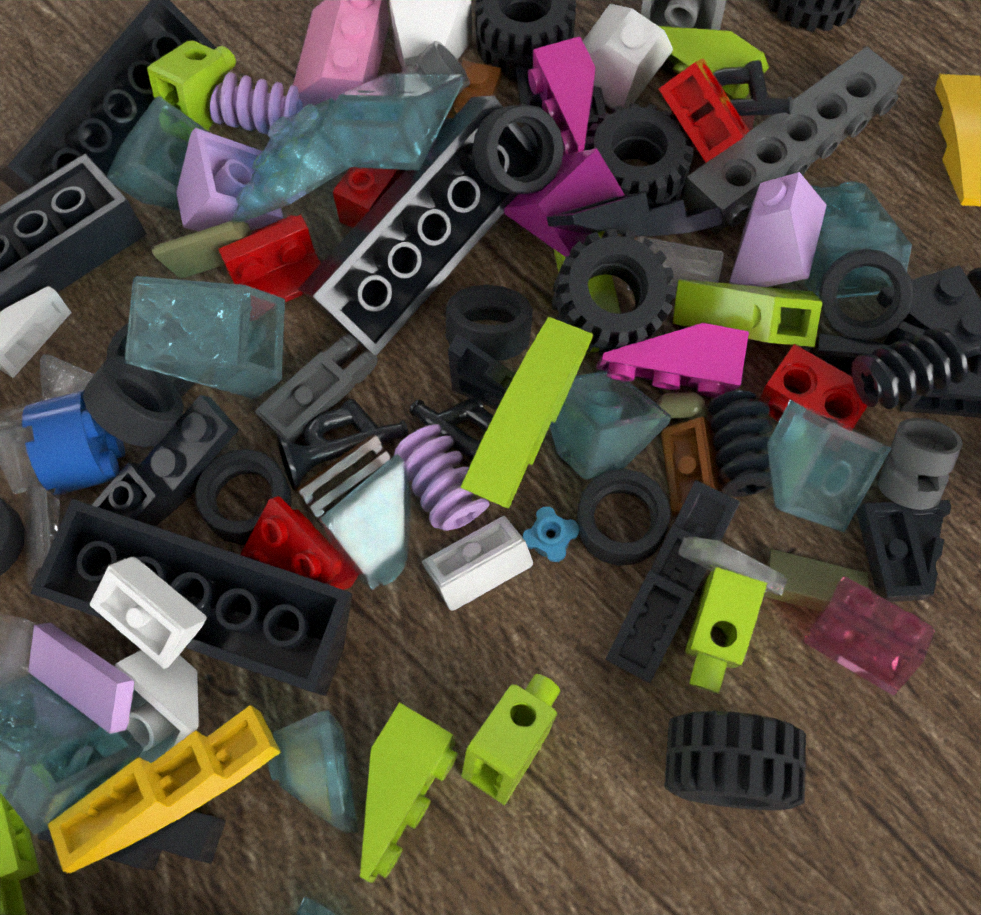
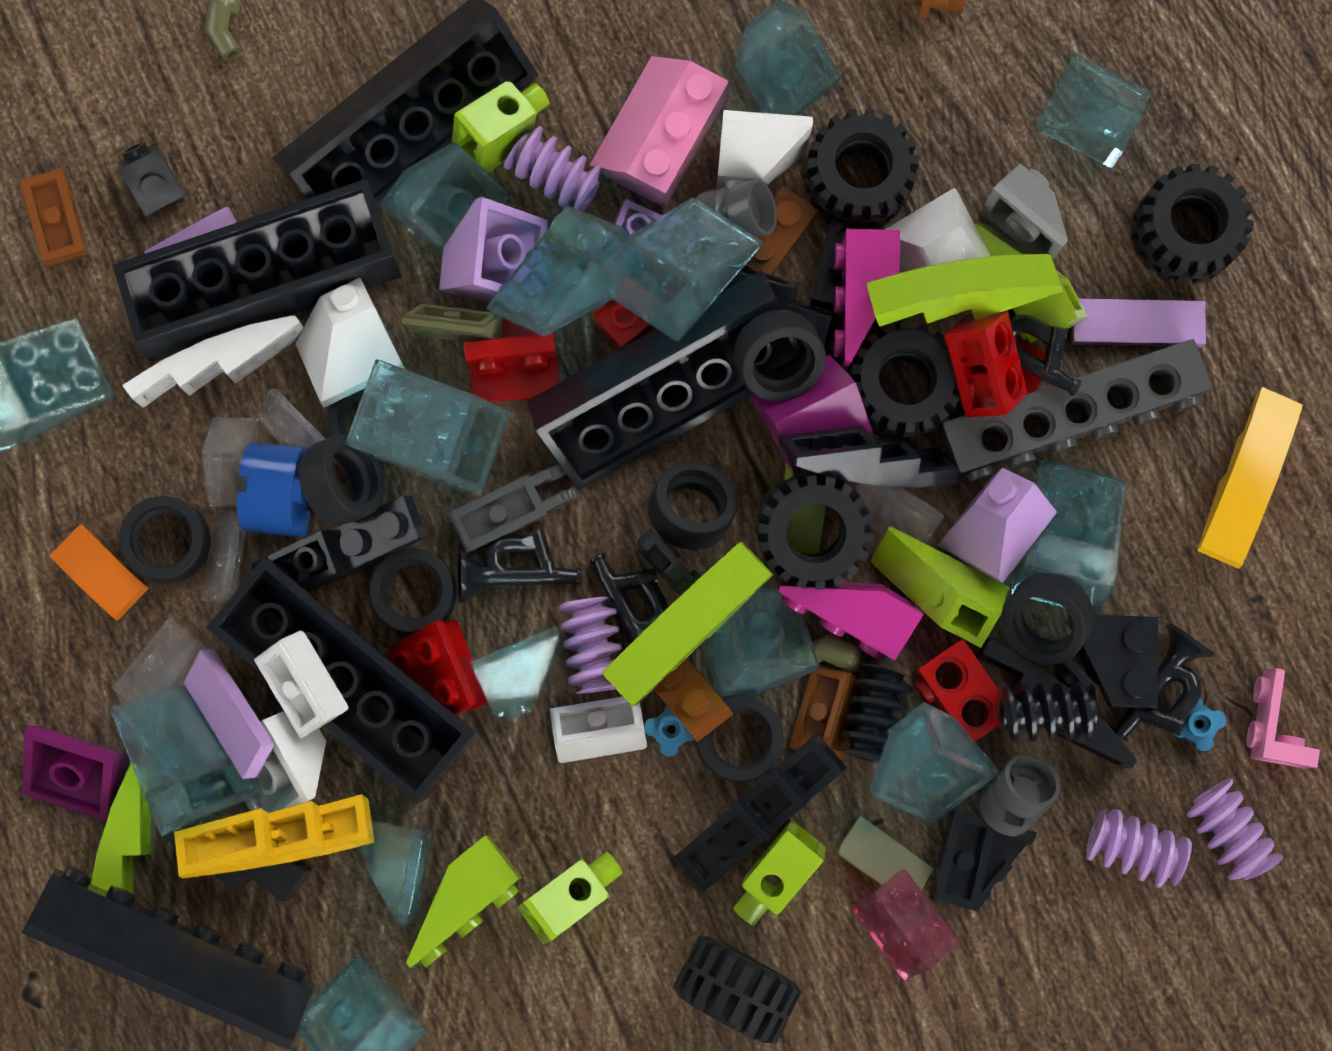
camera: 15 degrees right, 15 degrees up
tile [296,434,402,529] -> none
clear tile [678,536,787,595] -> none
none -> white slope [295,278,405,408]
none -> dark orange plate [653,658,733,743]
none -> lime slope [866,254,1063,327]
none -> lavender tile [1071,299,1206,347]

